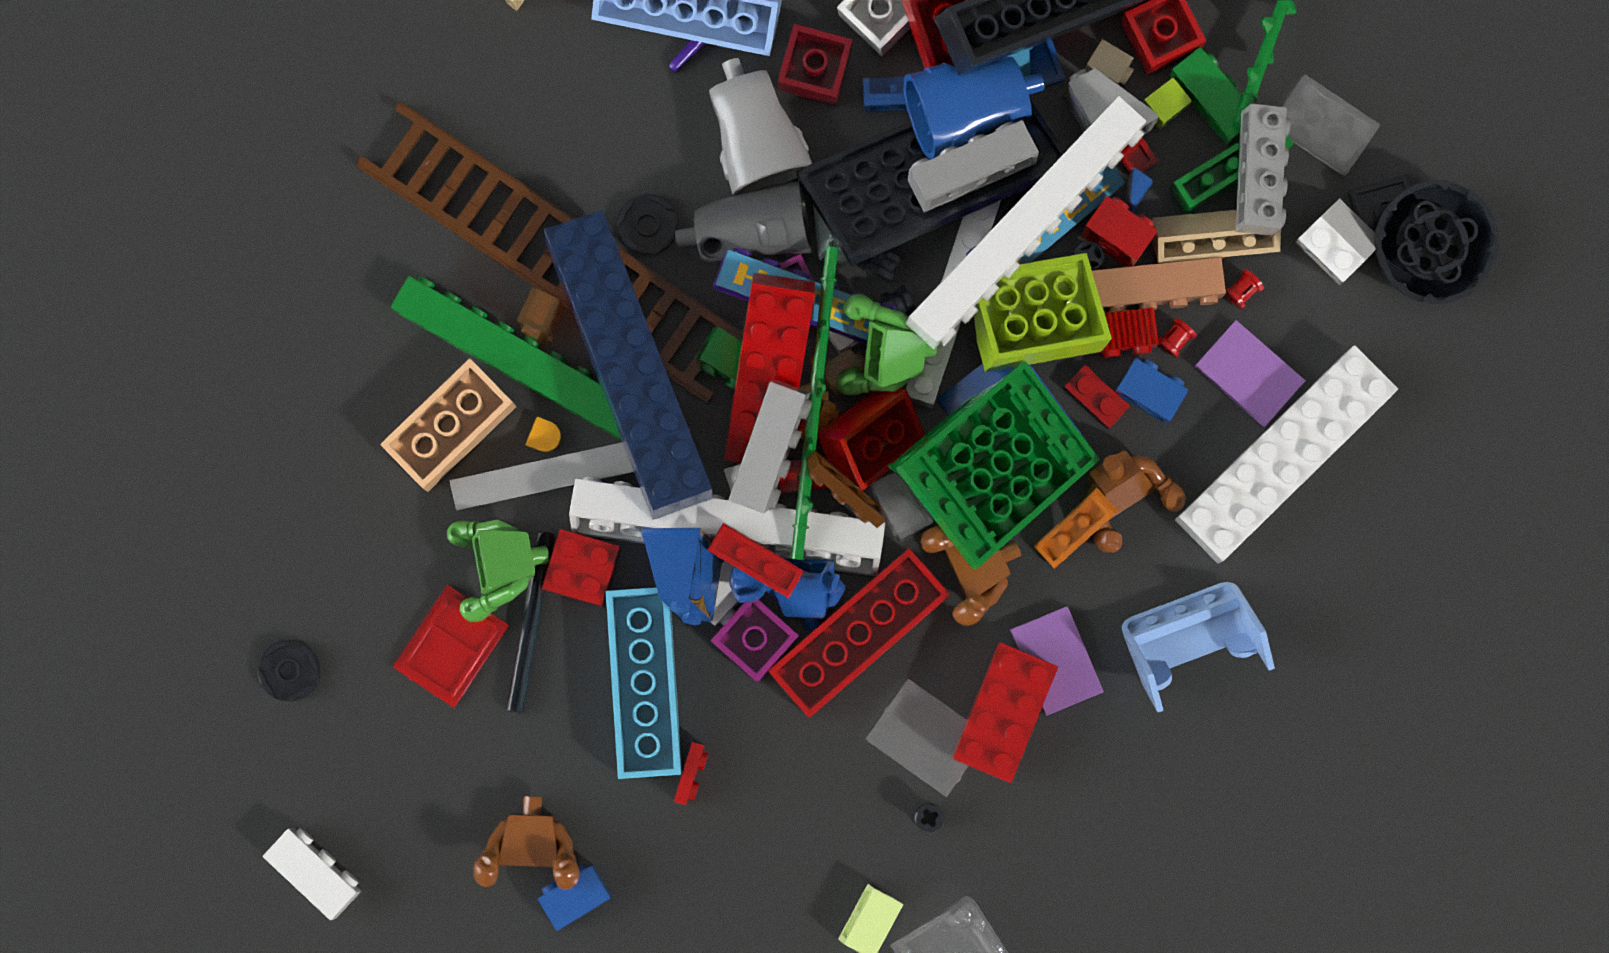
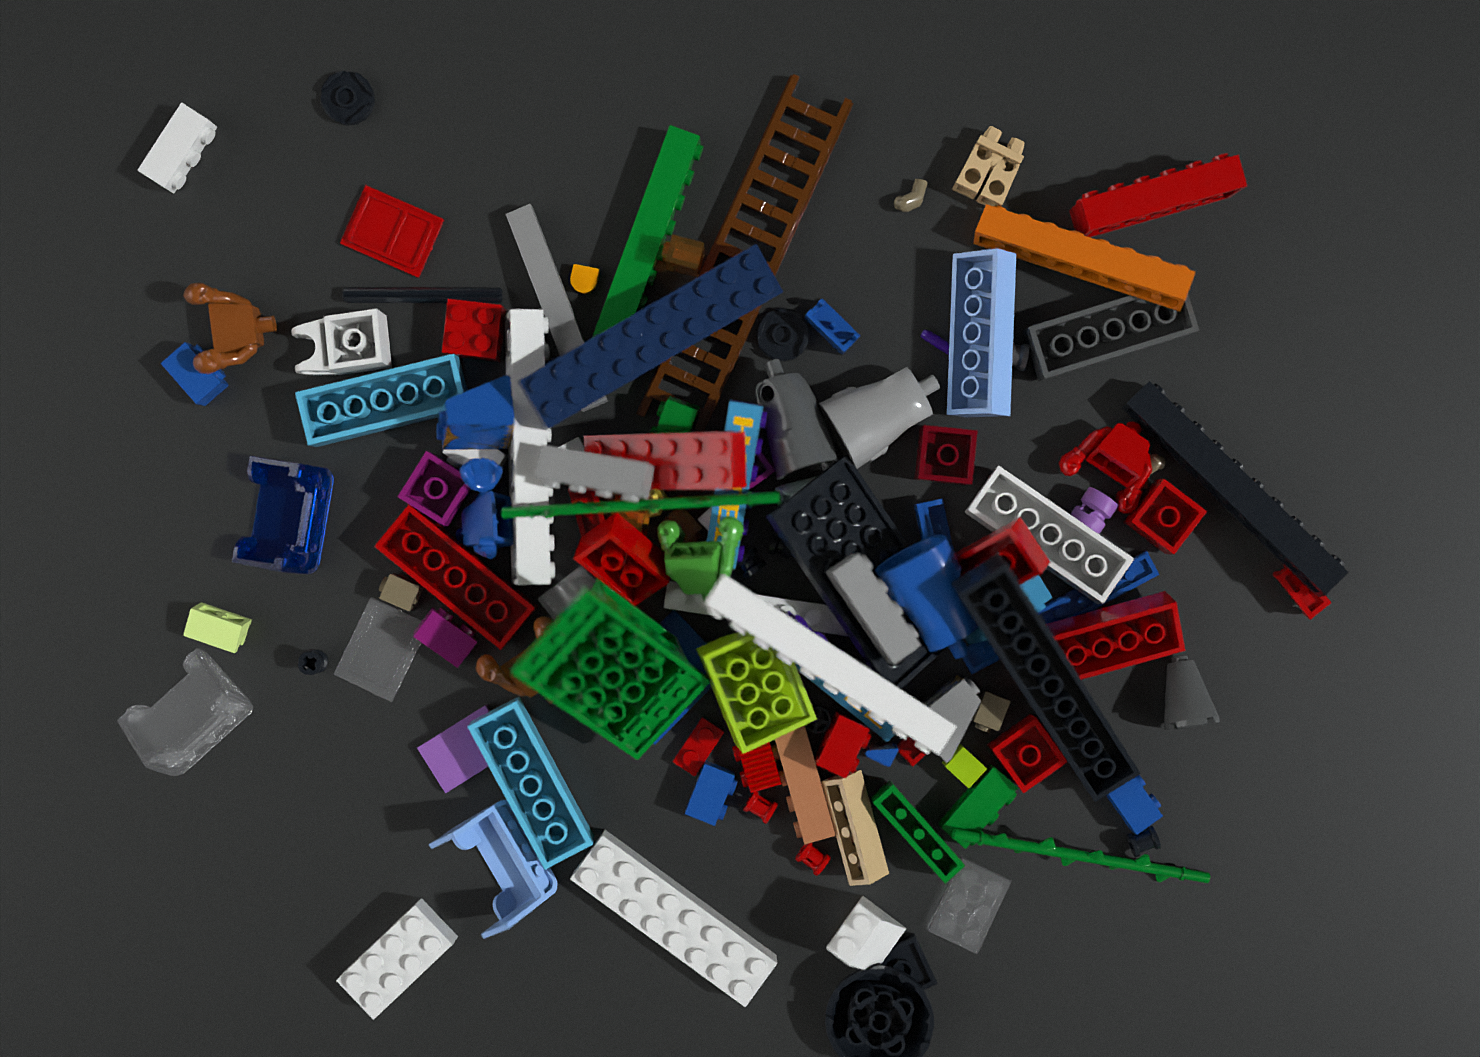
camera: 80 degrees right, 5 degrees up
light nougat brick [380,358,516,492] -> none
bright green torso [447,519,549,622] -> none
red plate [674,742,709,805] -> none
red tile [707,523,804,598] -> none
reddish brown plate [806,451,886,528] -> none
red brick [951,642,1058,783] -> none
orange tile [1034,488,1118,569] -> none
dark orange torso [1082,450,1186,553] -> none
medium lavender tile [1194,320,1306,427] -> none
light grey brick [1236,104,1290,236] -> none
none -> clear blue windscreen [232,456,334,574]
none -> white brick [291,309,392,375]
none -> white brick [336,898,458,1020]
none -> dark tan brick [379,573,424,611]
none -> magenta brick [413,607,477,668]
none -> medium azure brick [468,696,594,869]
none -> blue hinge [804,299,861,355]
none -> dark tan arm [894,179,928,212]

